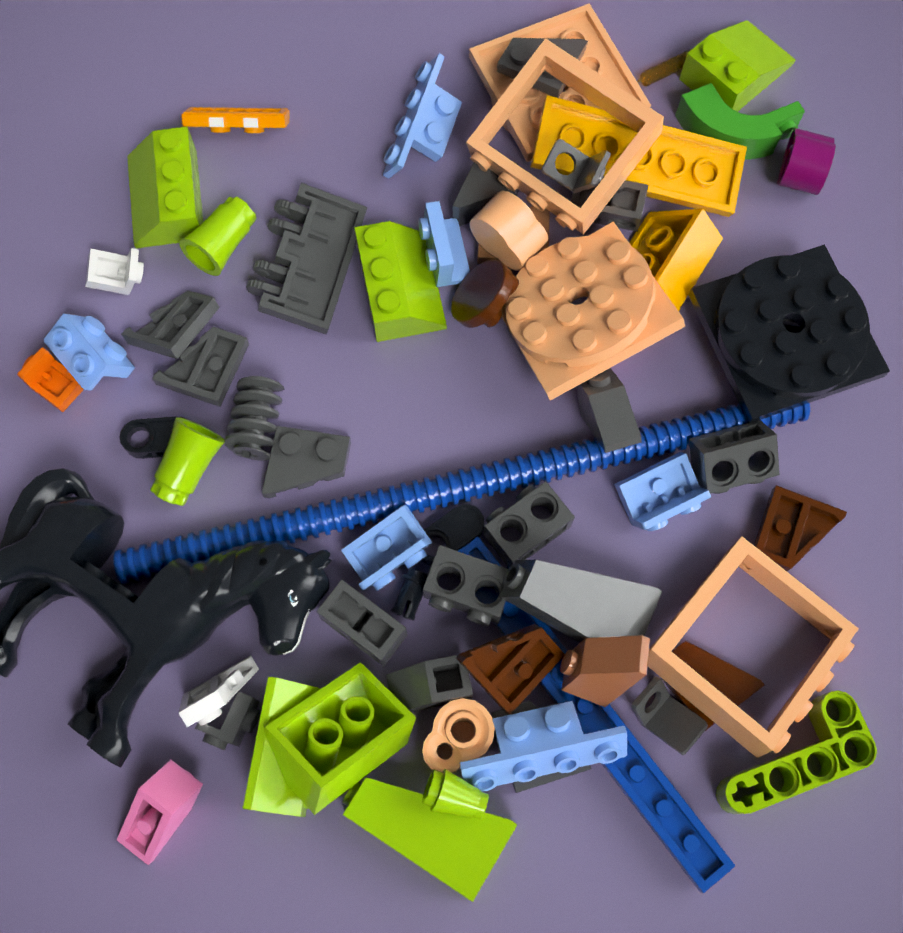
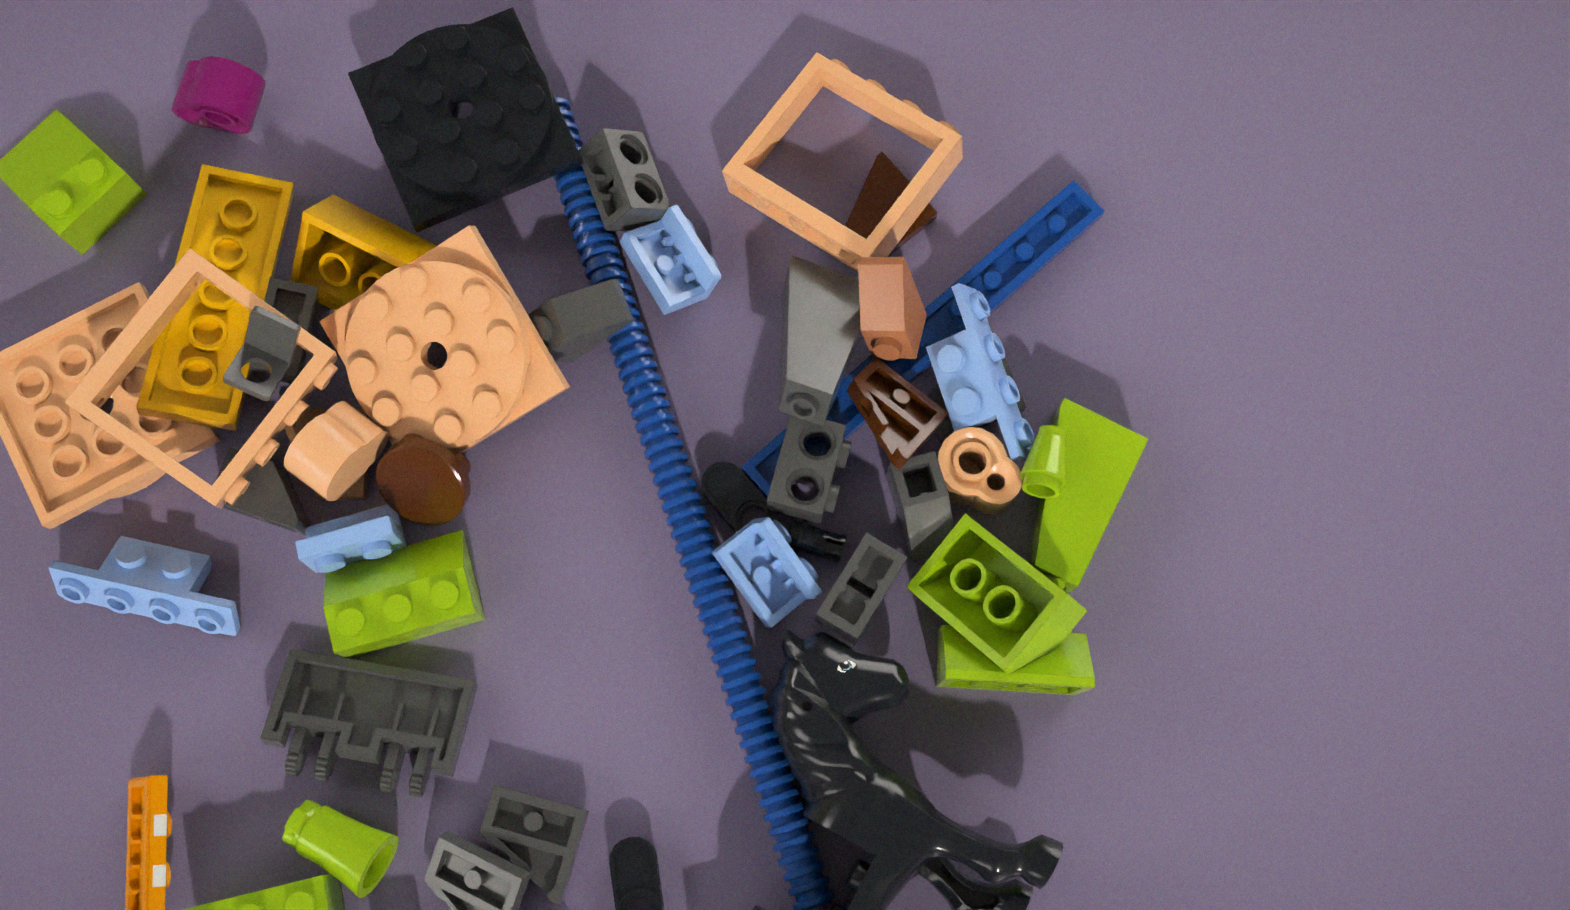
camera: 95 degrees left, 5 degrees up
bright pink slope [117,760,203,866] -> none
lime plant [150,417,225,506] -> none
white wing [179,655,259,727] -> none
dark grey bracket [195,691,261,750] -> none
dark grey piece [224,376,285,461] -> none
dark grey wing [262,426,351,499] -> none
dark grey brick [483,481,575,568] -> none
dark grey wing [497,38,588,98] -> none
dark grey bracket [631,676,708,755] -> none
clear yellow piece [637,49,692,87] -> none
bright green arch [675,83,805,160] -> none
lime beam [716,690,877,814] -> none
reddish brown wing [754,485,847,571] -> none

